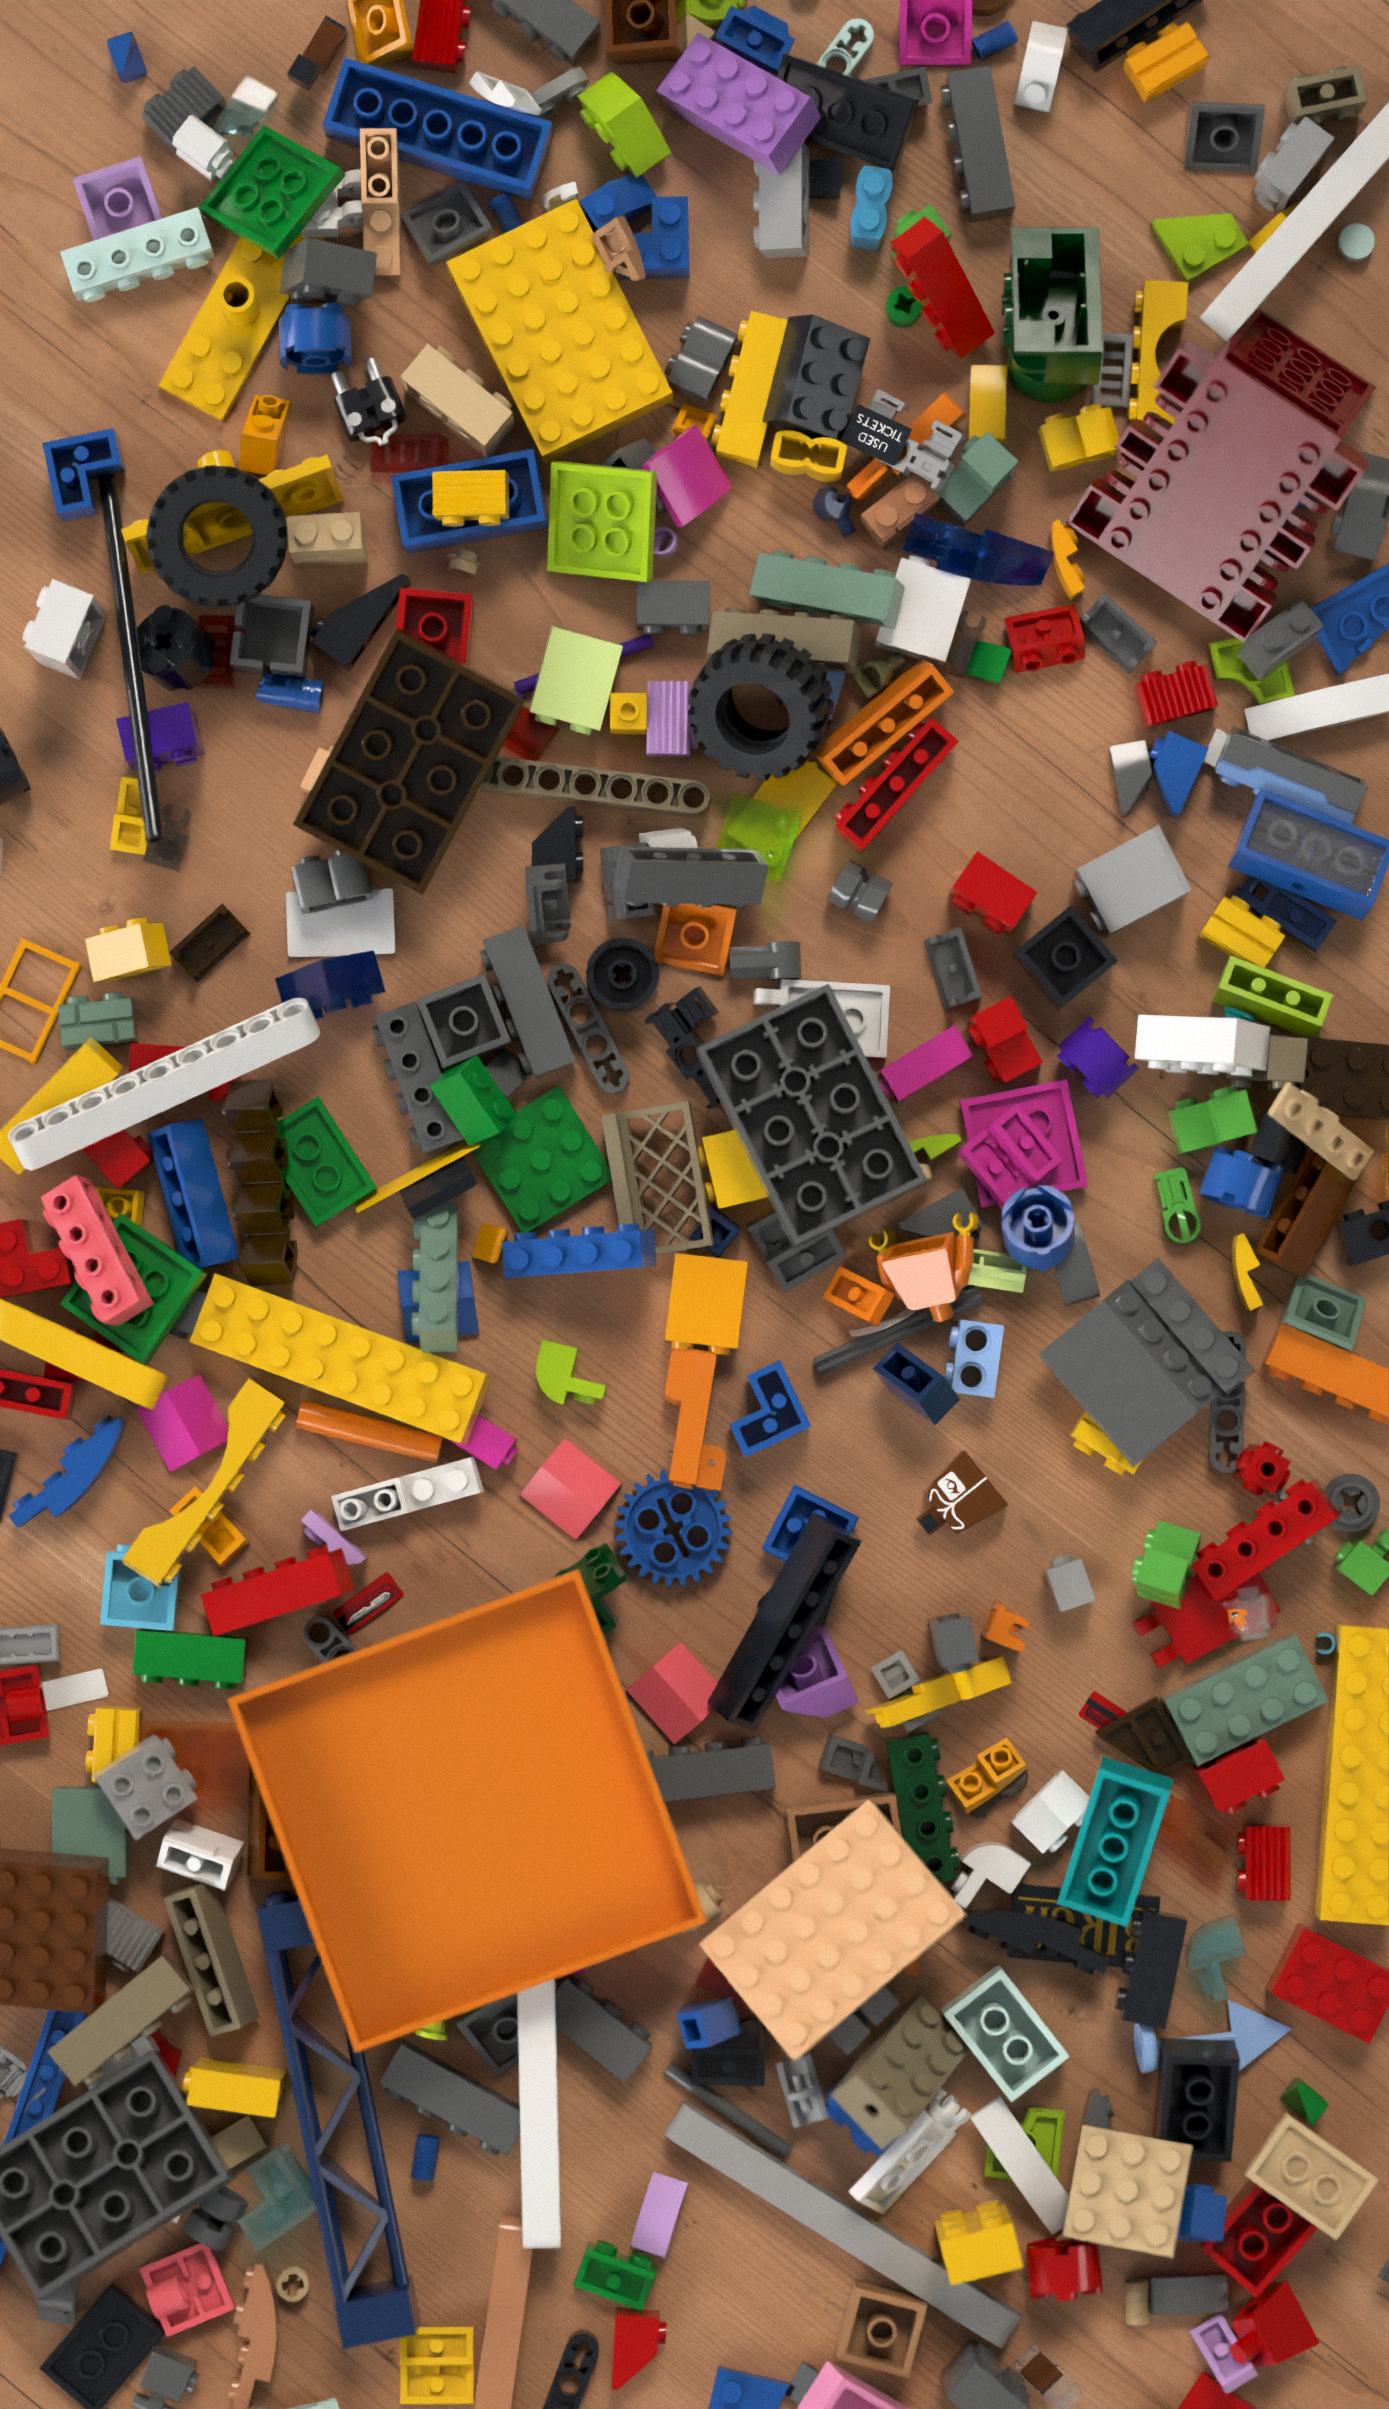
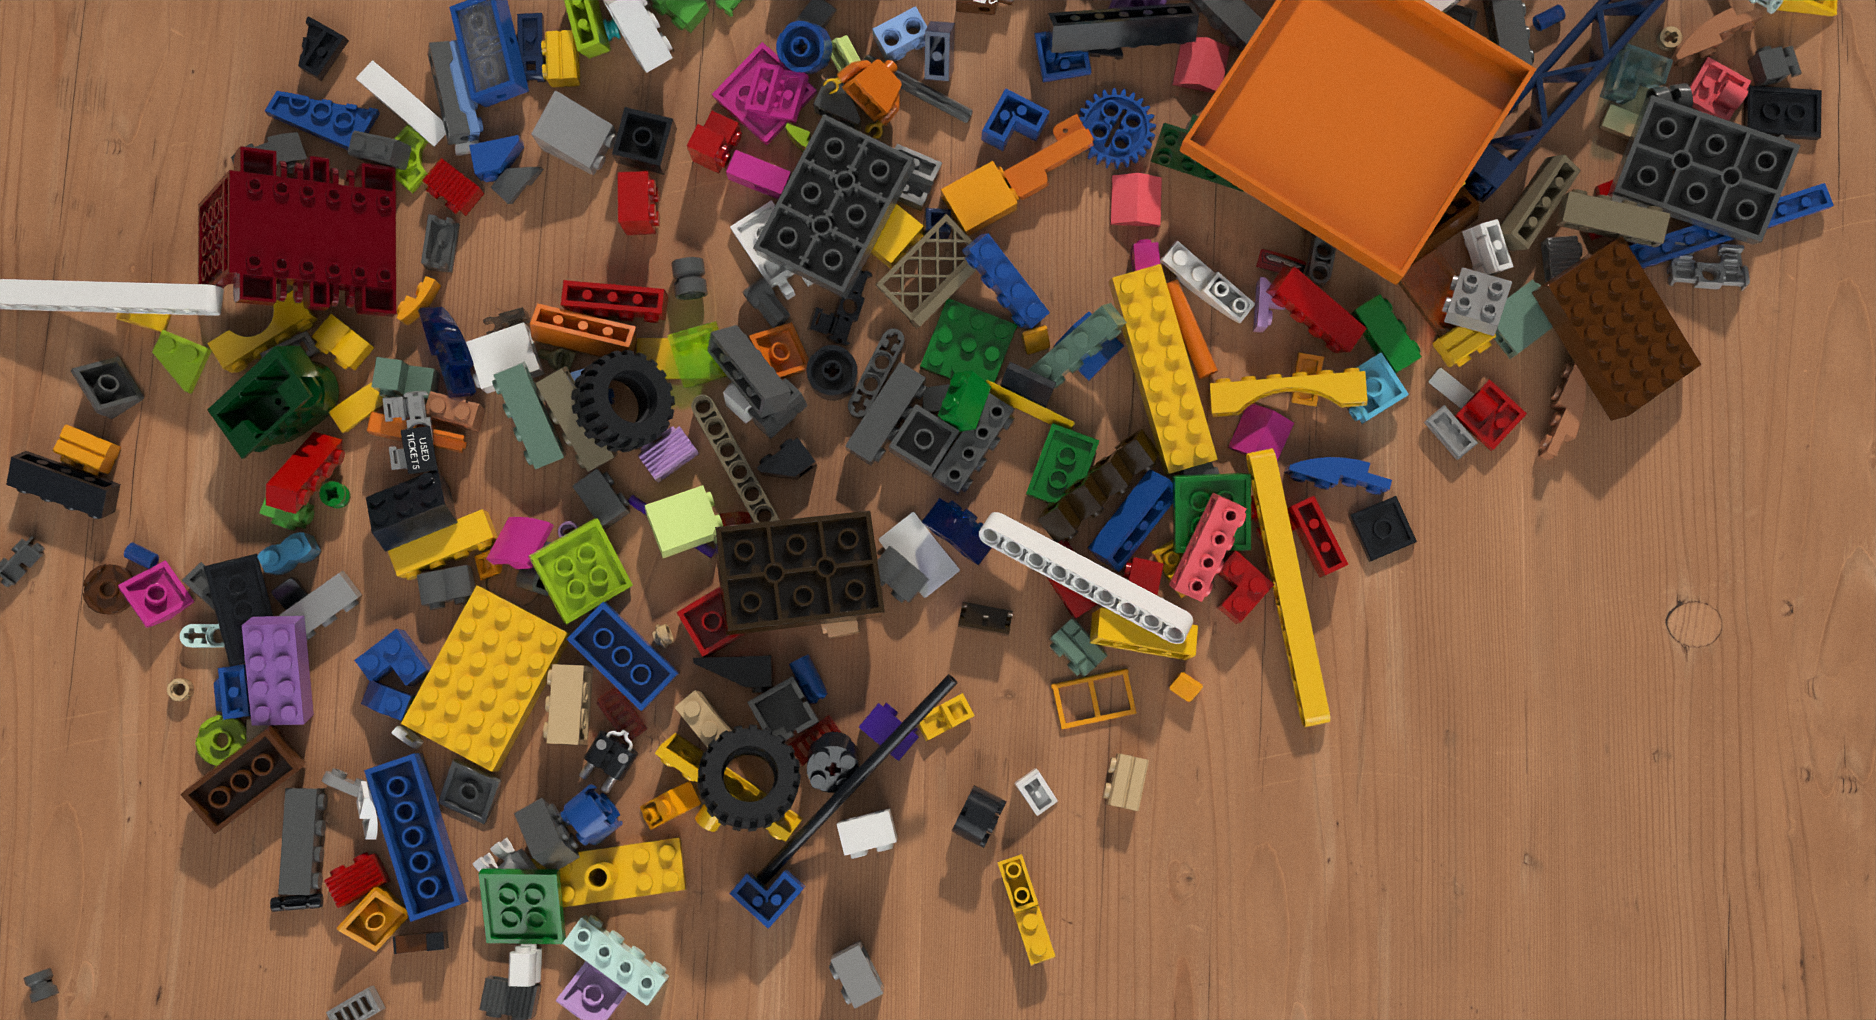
camera: 130 degrees left, 5 degrees down
yellow brick [85,917,171,982] -> none
clear smoke plate [143,804,191,872] -> none
yellow brick [182,2057,287,2118] -> none
clear light blue slope [212,76,278,137] -> none
light nougat slope [360,128,401,275] -> none
yellow brick [432,470,509,527] -> none
blue piece [489,193,525,234] -> none
dark grey hinge [525,863,571,946] -> none
lime brick [536,1340,607,1405] -> none
lime brick [577,71,672,177] -> none
medium nougat slope [591,216,646,281] -> none
yellow brick [610,693,647,735] -> none
yellow brick [770,430,847,482] -> none
dark blue piece [813,486,856,538] -> none
orange slope [822,1266,895,1326] -> none
white sticker [849,1308,916,1336] -> none
dark grey hinge [924,927,982,1010] -> none
dark grey brick [940,65,1015,223] -> none
green slope [965,640,1012,686] -> none
red bracket [1004,604,1085,673] -> none
white brick [1014,21,1067,112] -> none
dark purple brick [1057,1016,1140,1098] -> none
light grey brick [1253,116,1334,212] -> none
dark tan brick [1283,66,1367,126] -> none
light aqua tile [1337,223,1375,262] -> none

